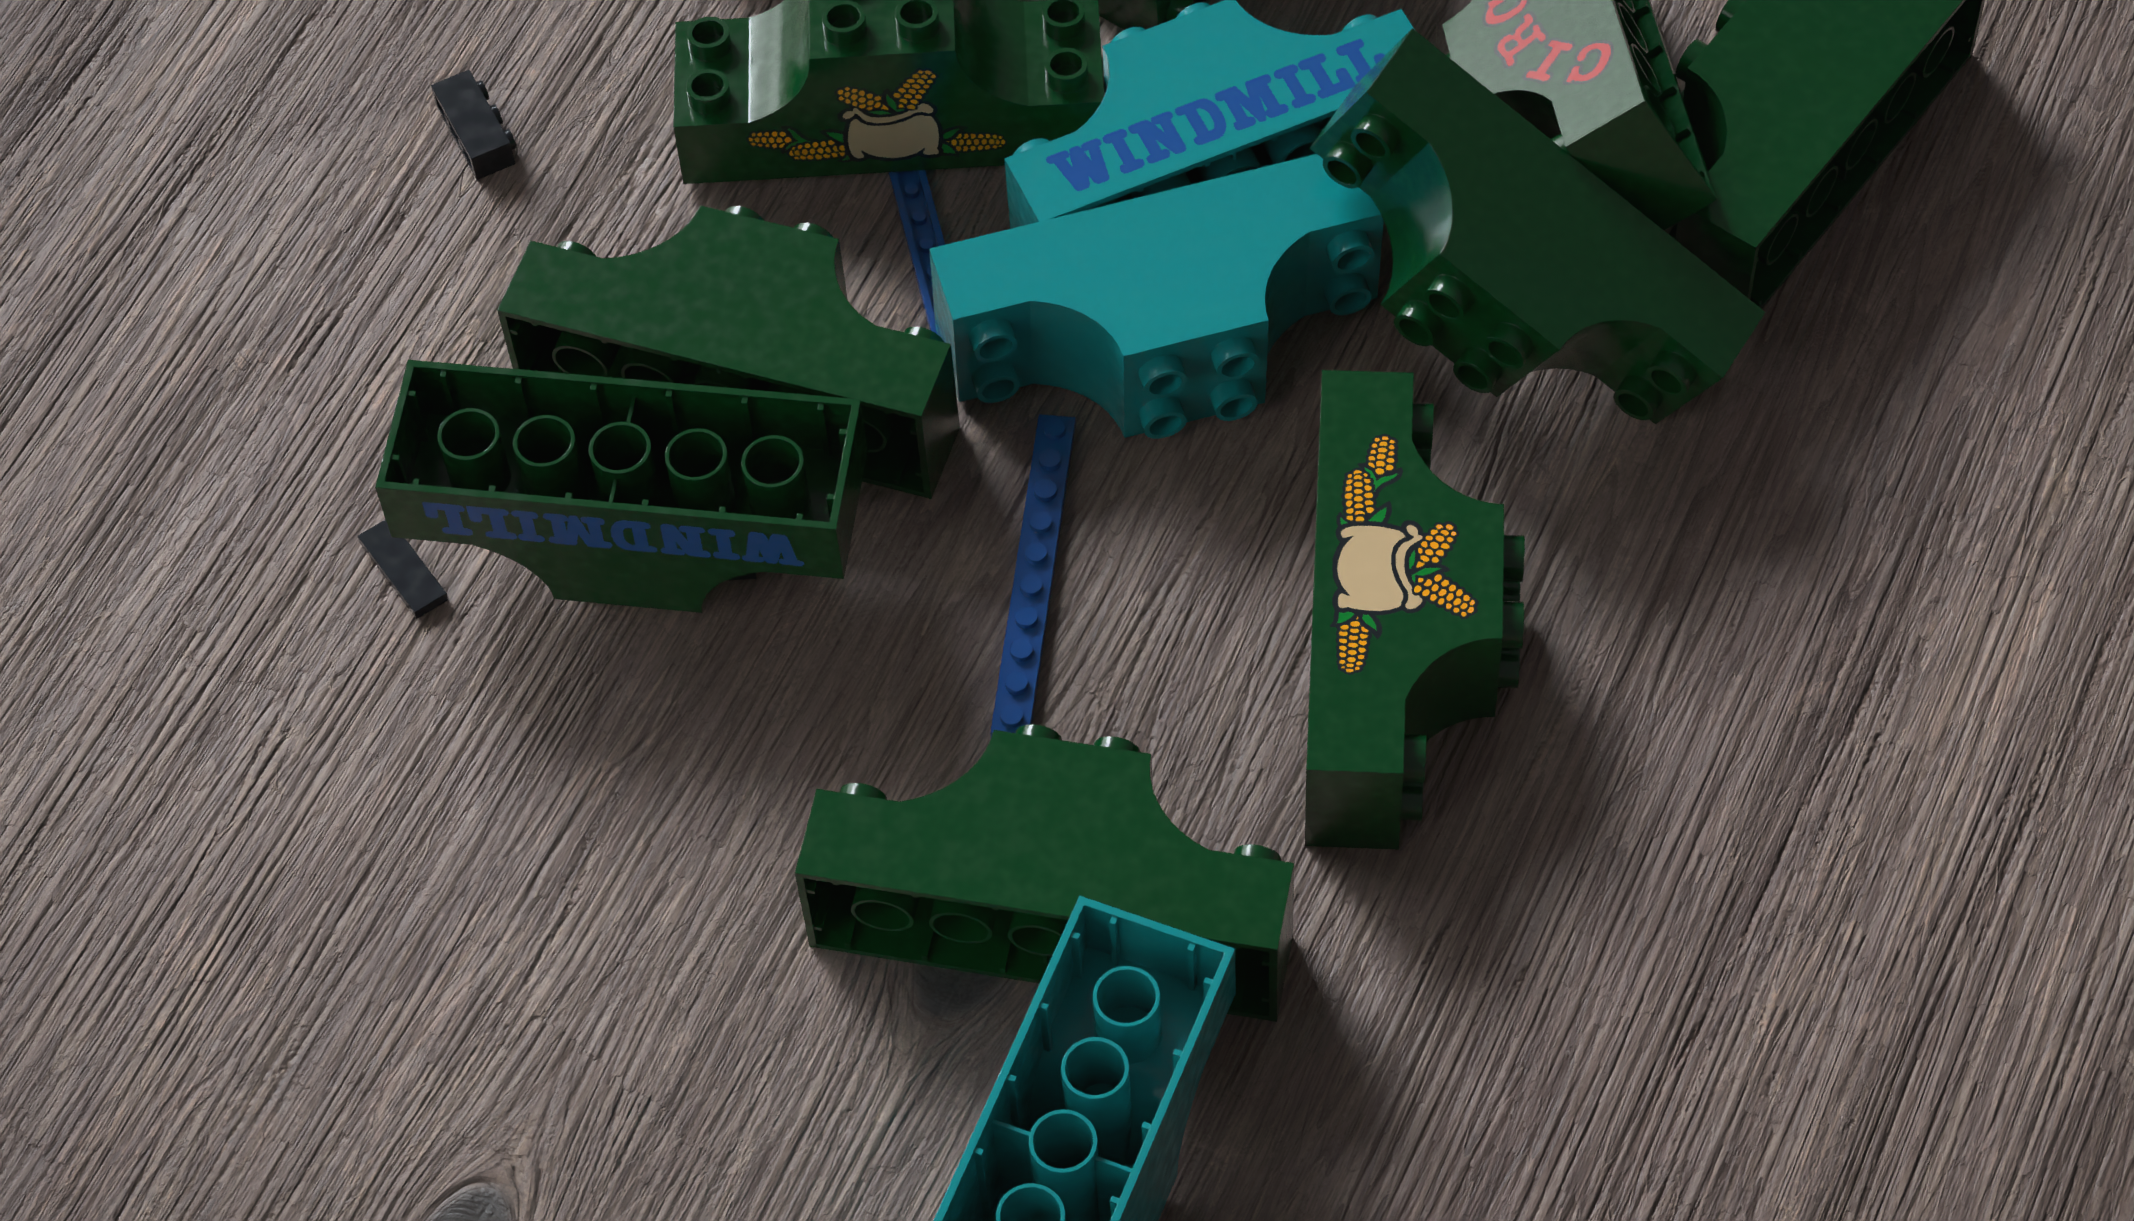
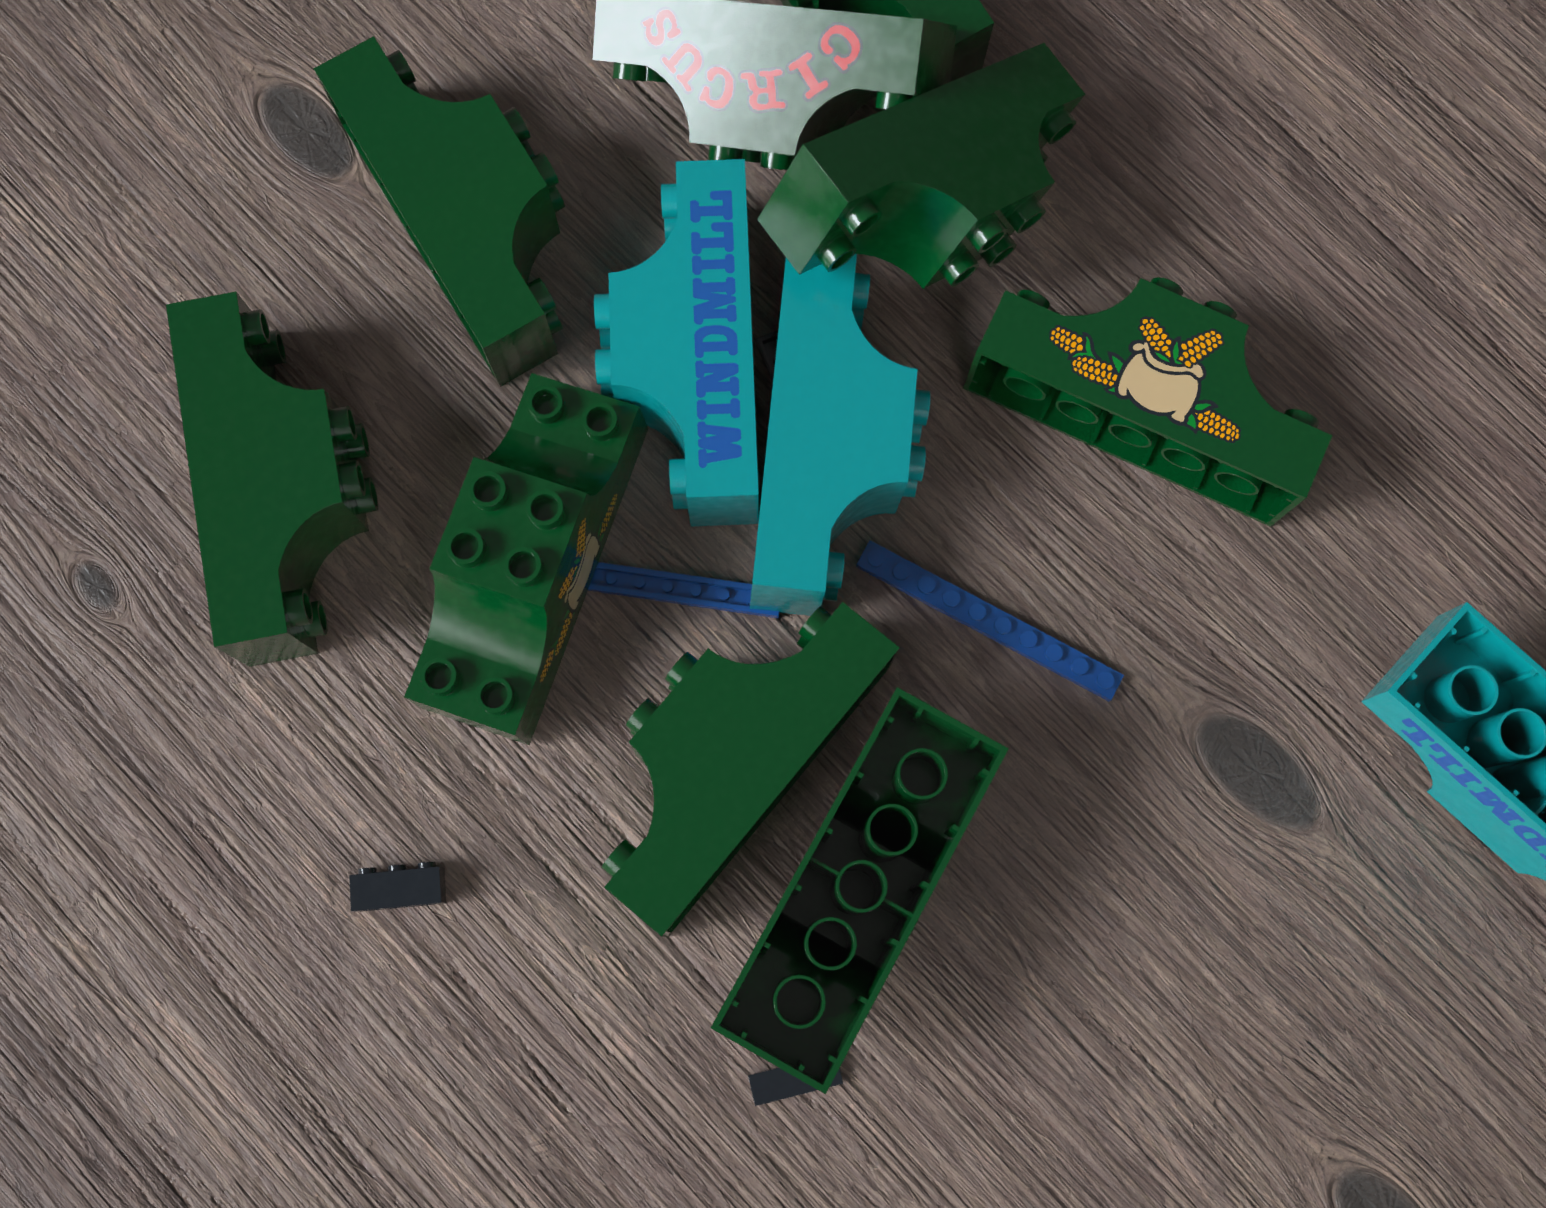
camera: 75 degrees left, 20 degrees up
dark green brick [795,724,1294,1022] -> none

